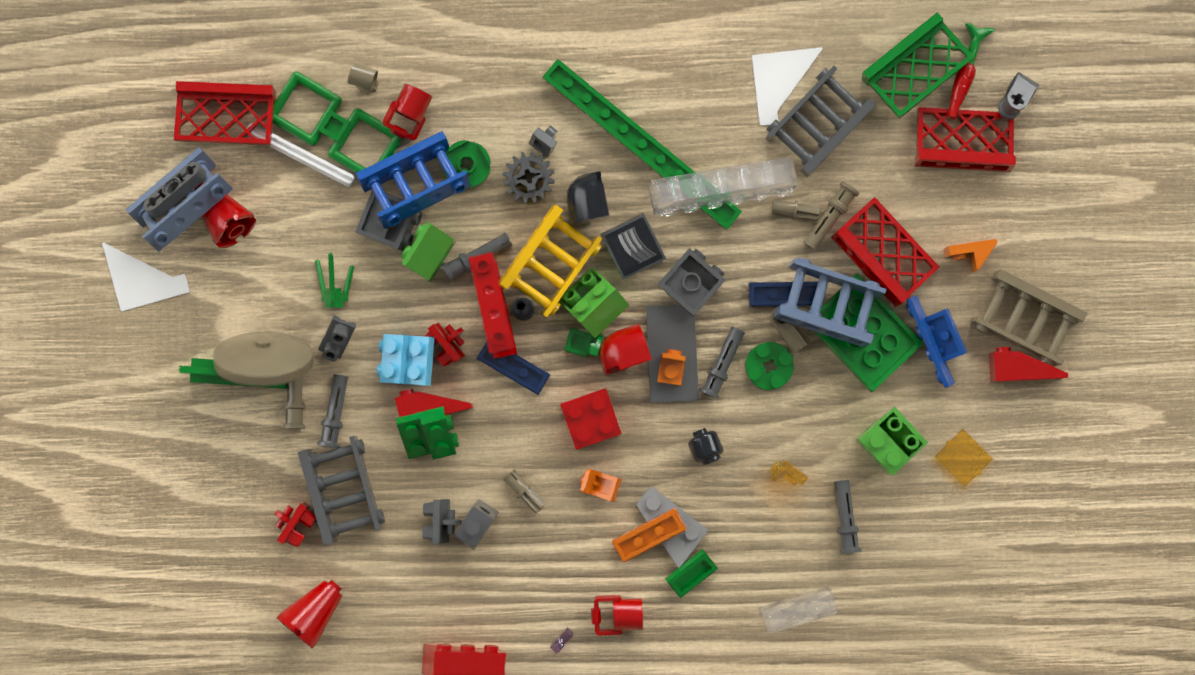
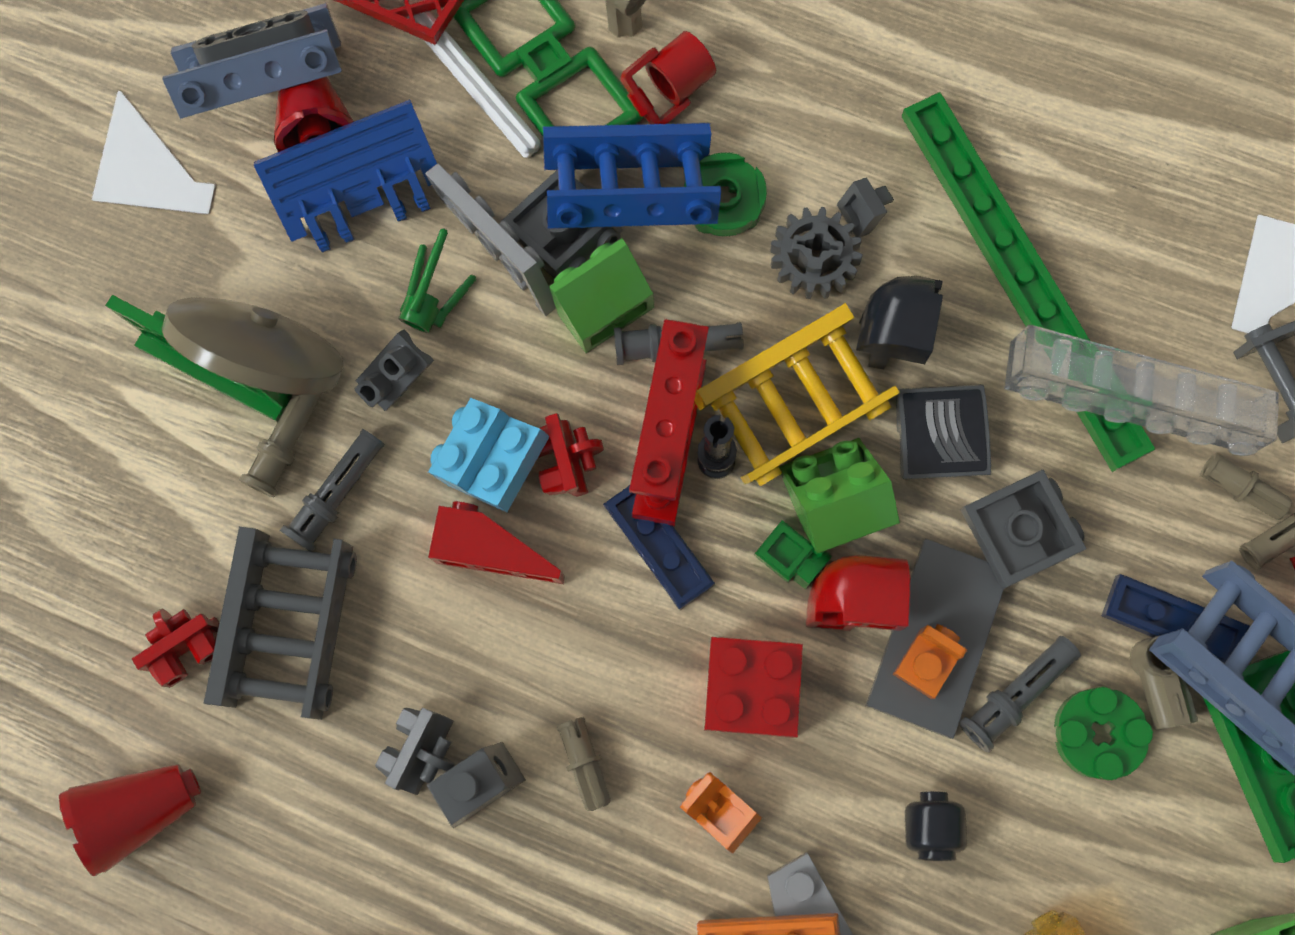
camera: 30 degrees right, 10 degrees down
green plate [396,406,460,460] -> none
none -> blue hinge [253,100,437,253]
none -> light grey wing [425,163,556,316]

